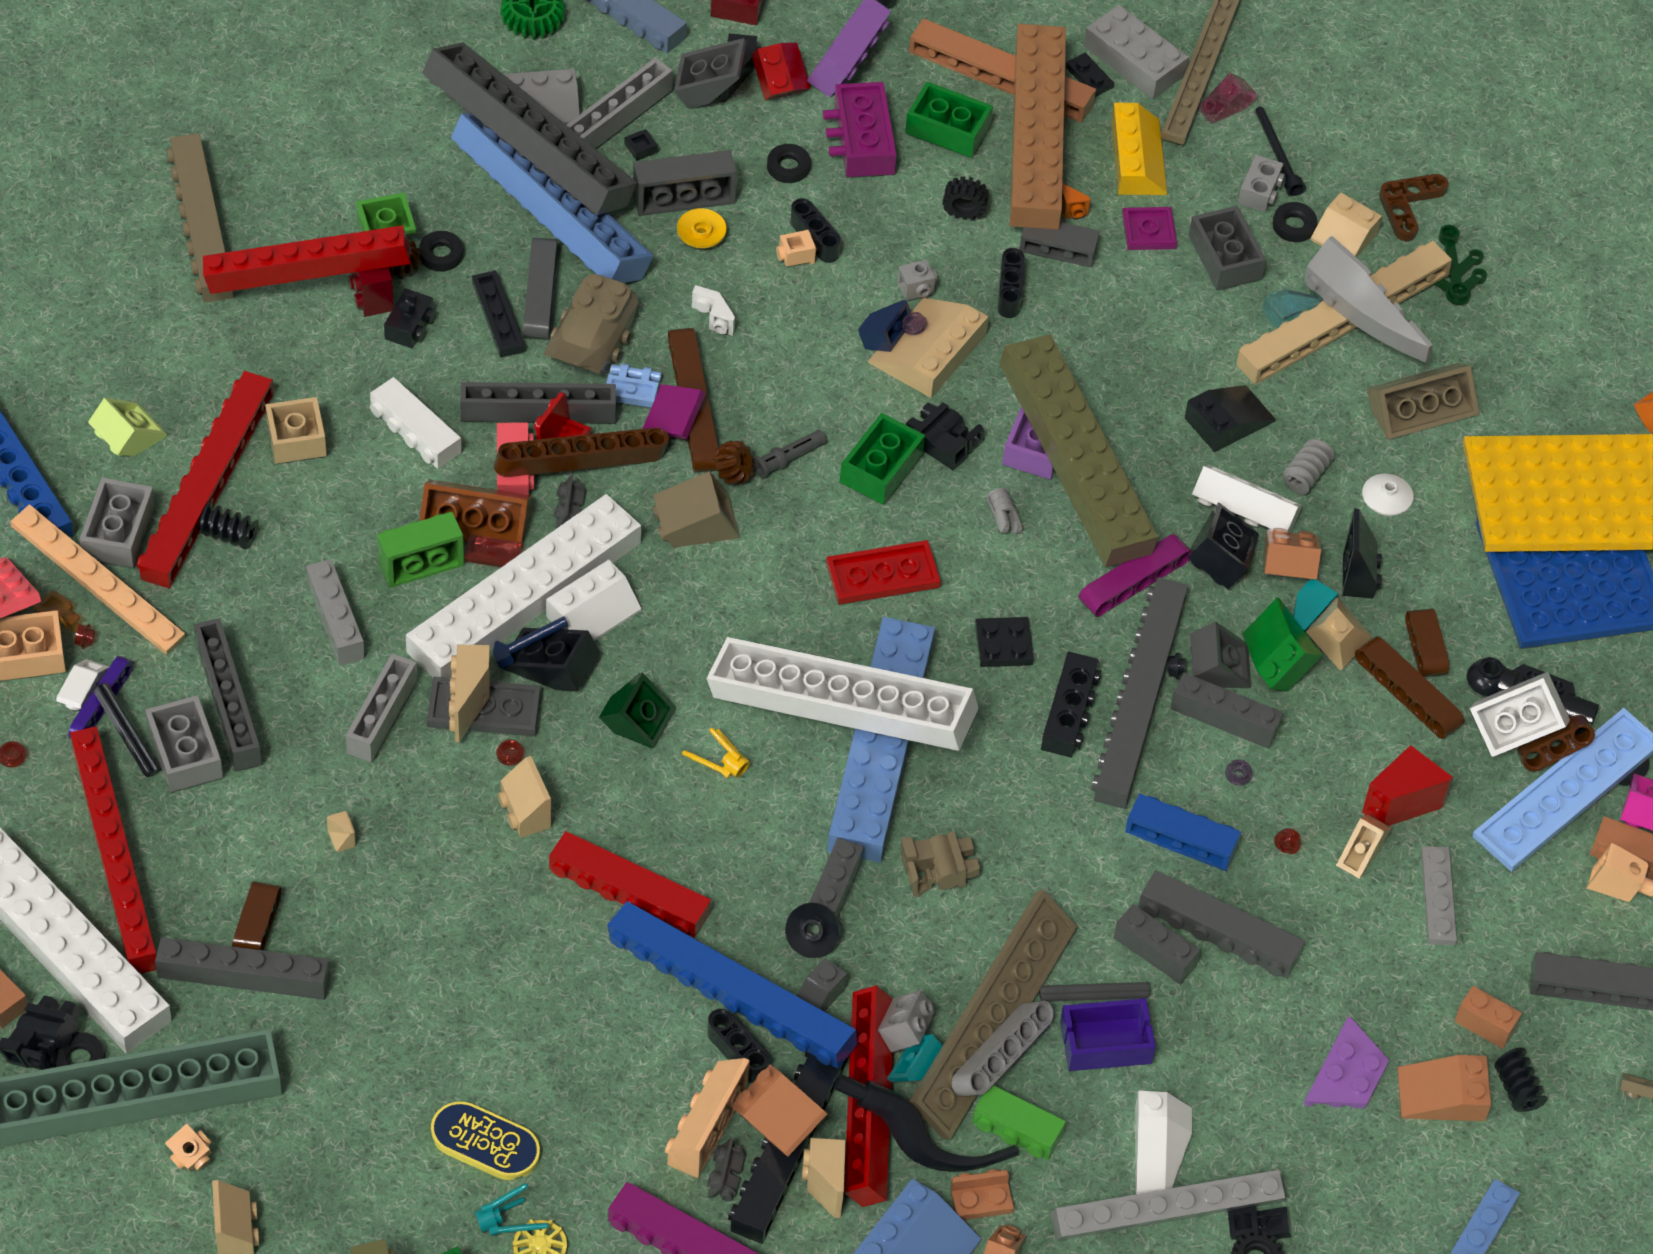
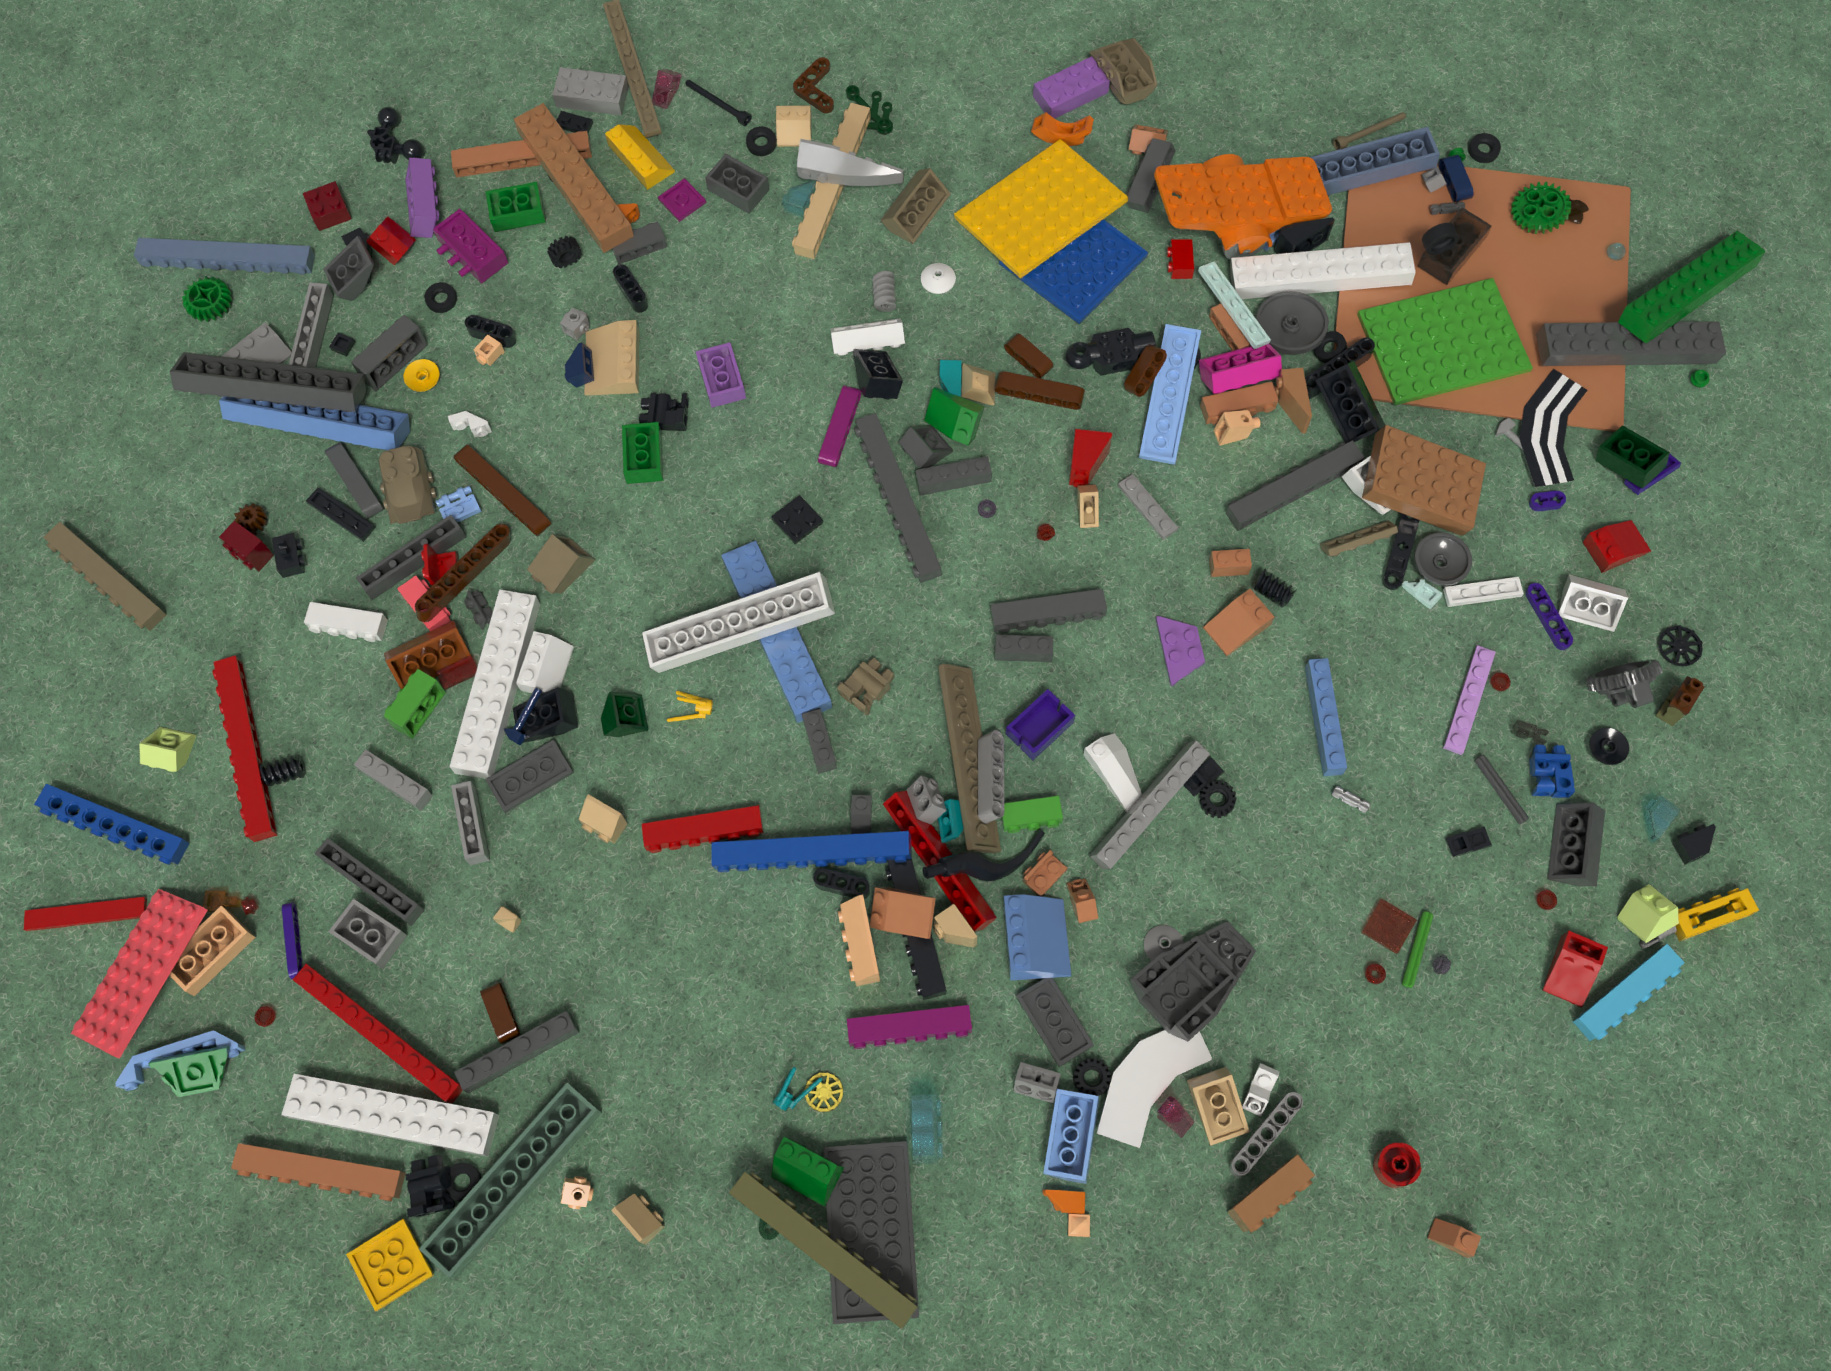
camera: 30 degrees left, 15 degrees up
light nougat plate [11,504,185,655] -> none
white slope [56,659,109,710] -> none
light grey brick [79,478,155,568] -> none
black axle [94,682,159,777] -> none
red brick [203,225,410,294] -> none
tan brick [265,397,326,464] -> none
bright green slope [356,192,416,234] -> none
black tyre [419,231,464,272] -> none
tile [431,1102,540,1180] -> none
tan slope [449,644,490,742] -> none
clear red plate [496,739,523,766] -> none
magenta tile [642,384,705,439] -> none
dark grey hinge [707,1138,745,1201] -> none
reddish brown gear [713,440,755,484] -> none
dark grey pin [752,429,826,479] -> none
black dish [785,902,840,958] -> none
red plate [826,540,941,605] -> none
plate [903,312,928,335] -> none
light grey hinge [986,488,1023,533] -> none
olive brick [999,334,1158,567] -> none
dark grey axle [1039,982,1150,1002] -> none
black brick [1041,651,1101,758] -> none
blue brick [1125,793,1241,872] -> none
black plate [1168,653,1187,679] -> none
black slope [1185,385,1276,453] -> none
light grey brick [1238,155,1285,213] -> none
nougat brick [1262,528,1321,580] -> none
black slope [1342,508,1382,599] -> none
white brick [1470,672,1570,757] -> none

